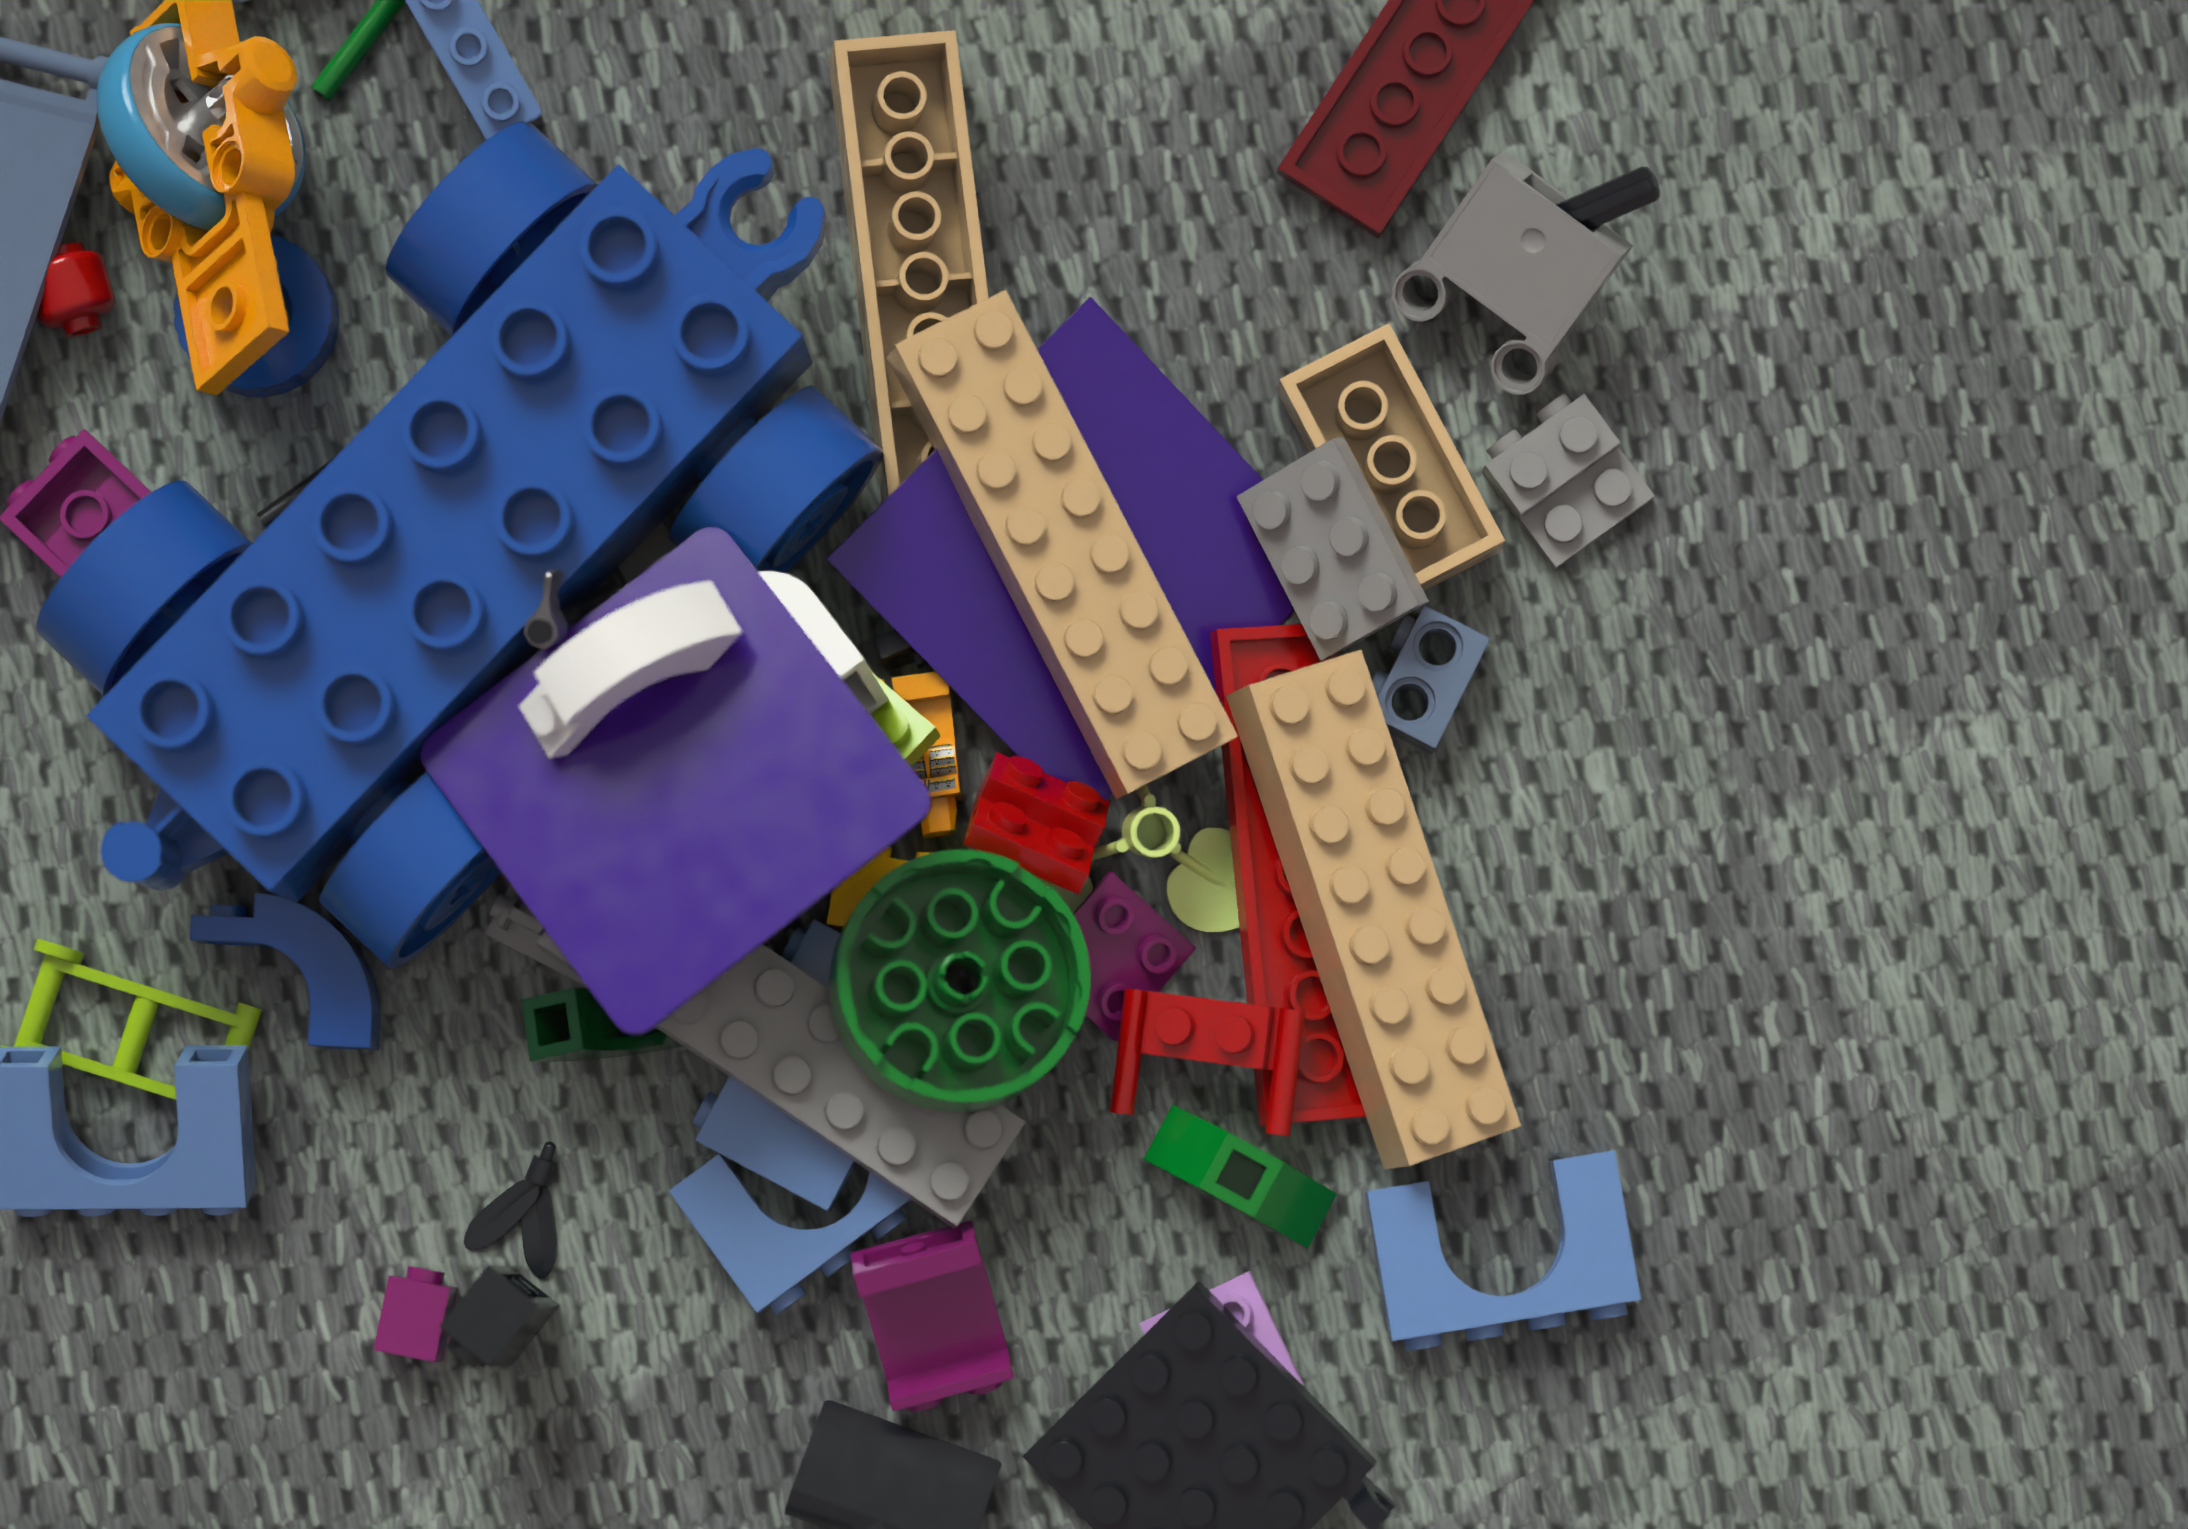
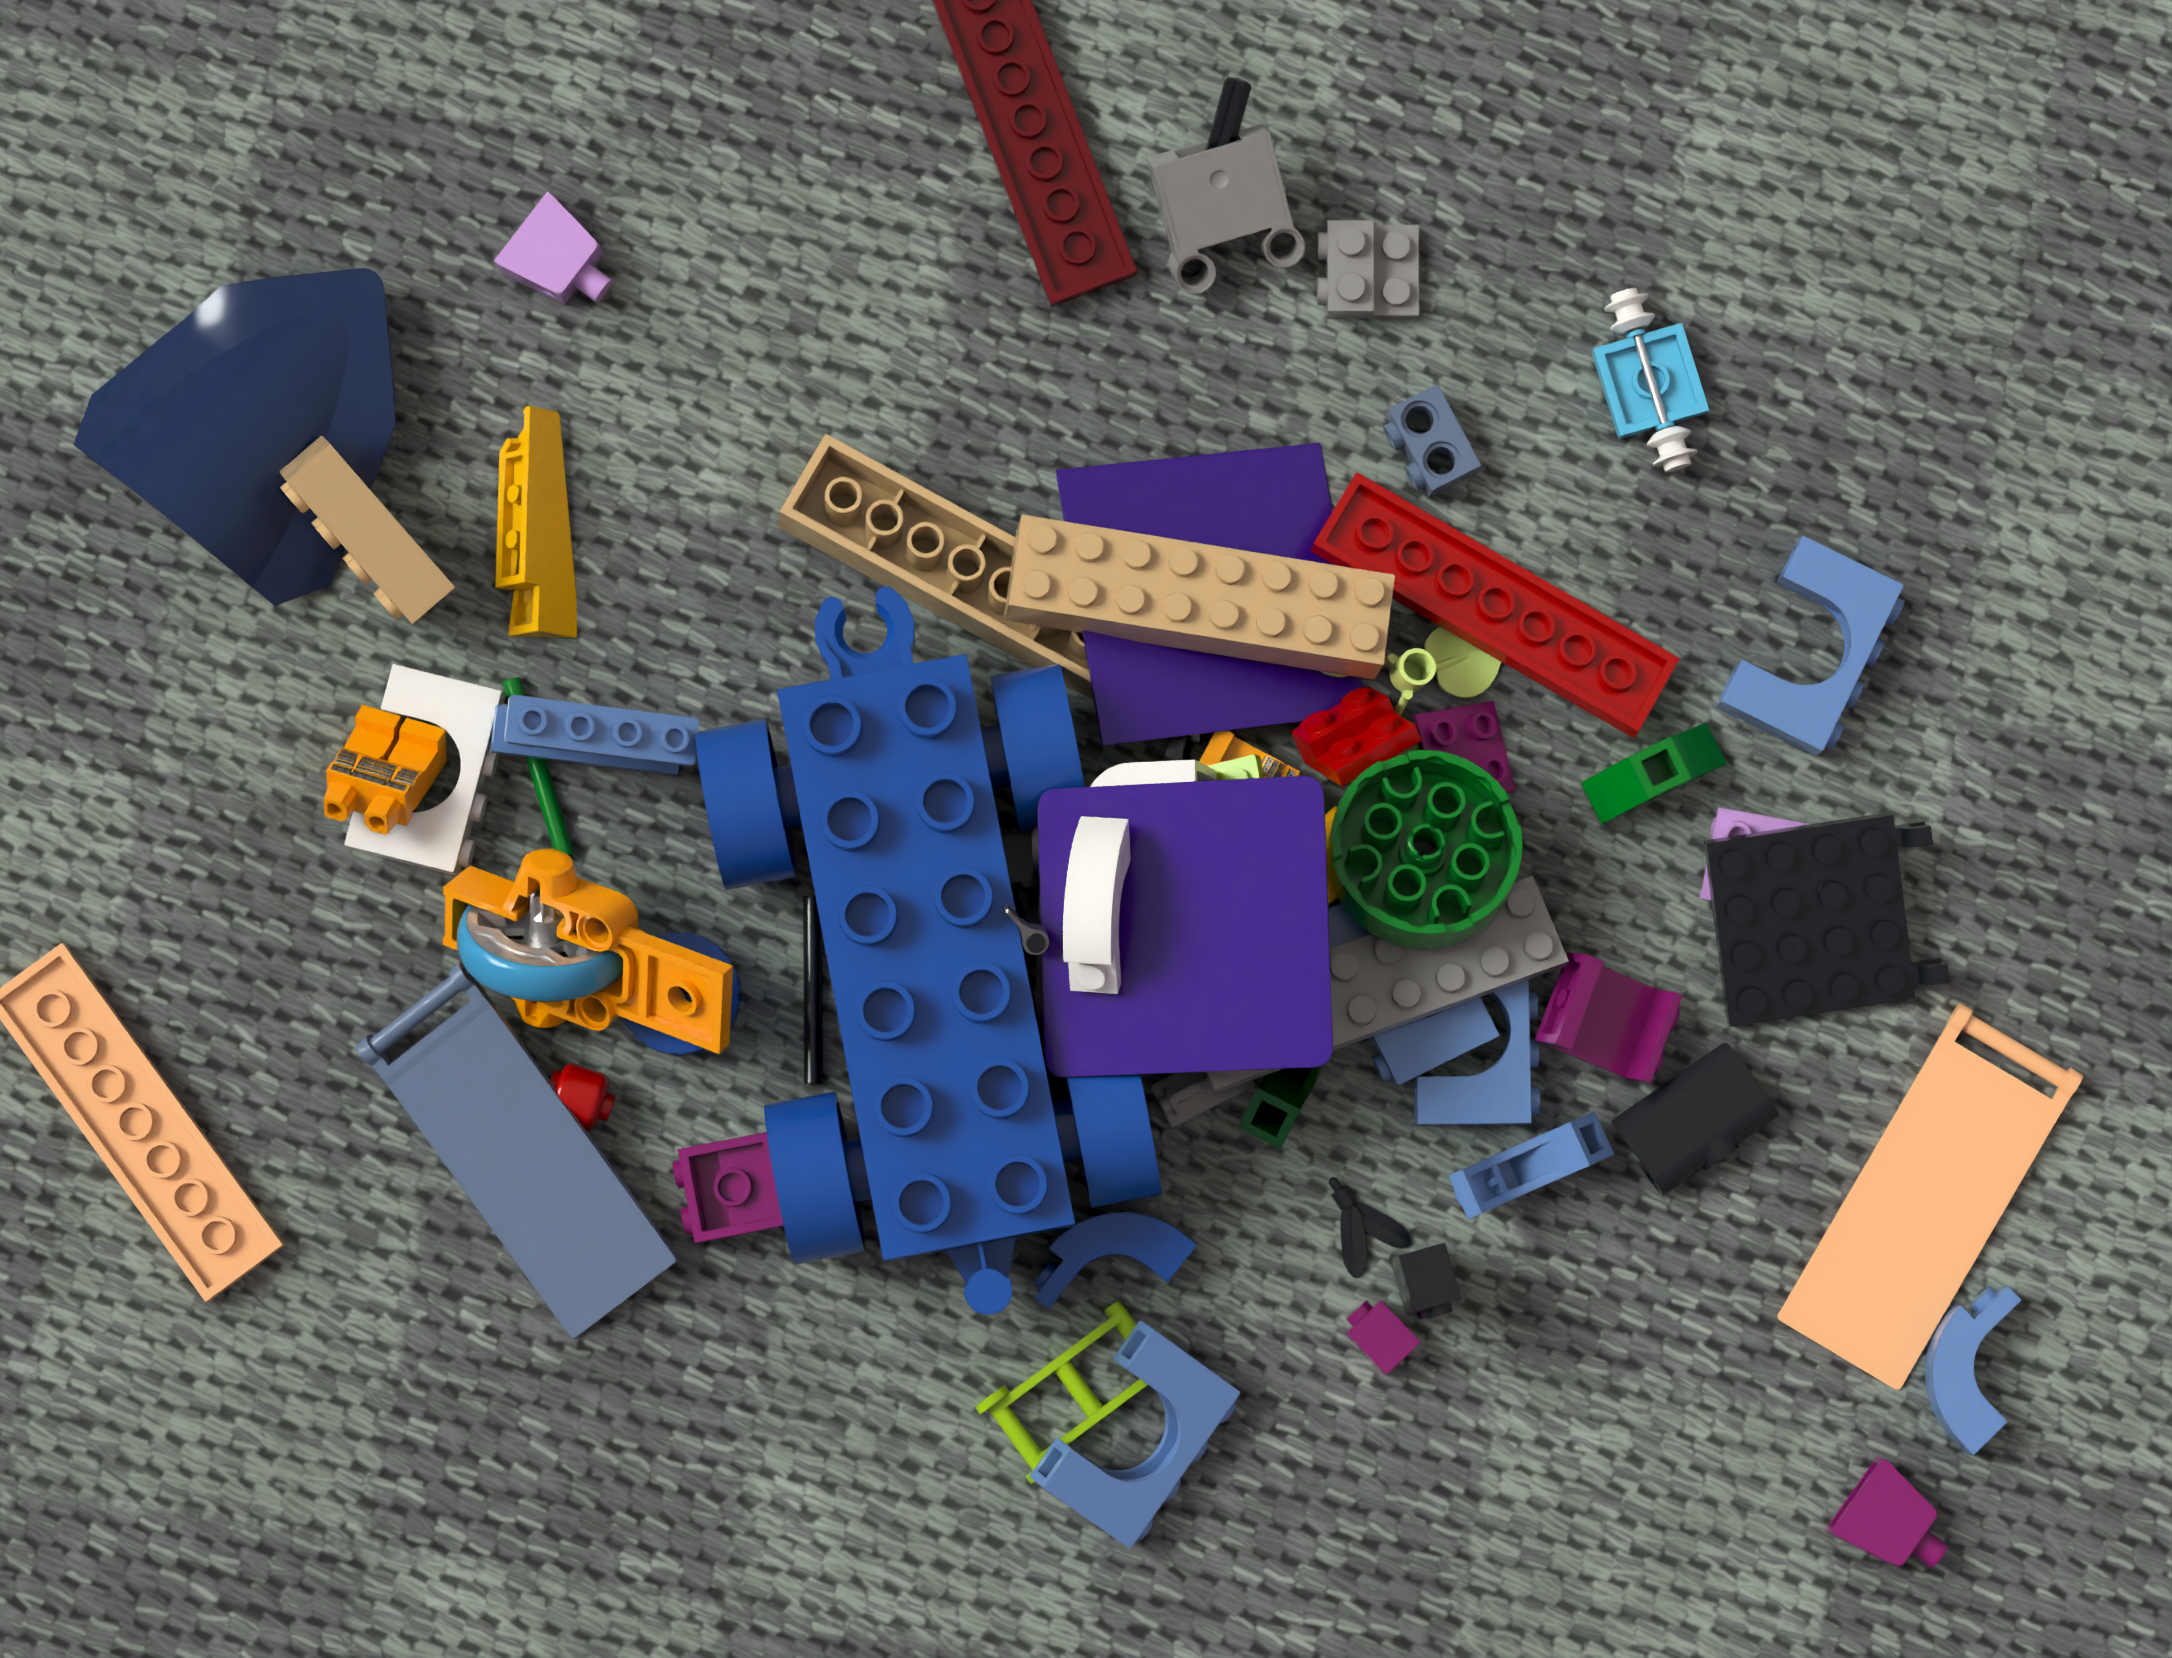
camera: 60 degrees left, 0 degrees up
red plate [1109,988,1306,1136] -> none
tan brick [1226,650,1521,1170] -> none
light grey plate [1236,436,1429,661] -> none
tan brick [1277,323,1505,591] -> none
none -> medium blue arch [1448,1111,1614,1219]
none -> medium azure plate [1591,288,1709,473]

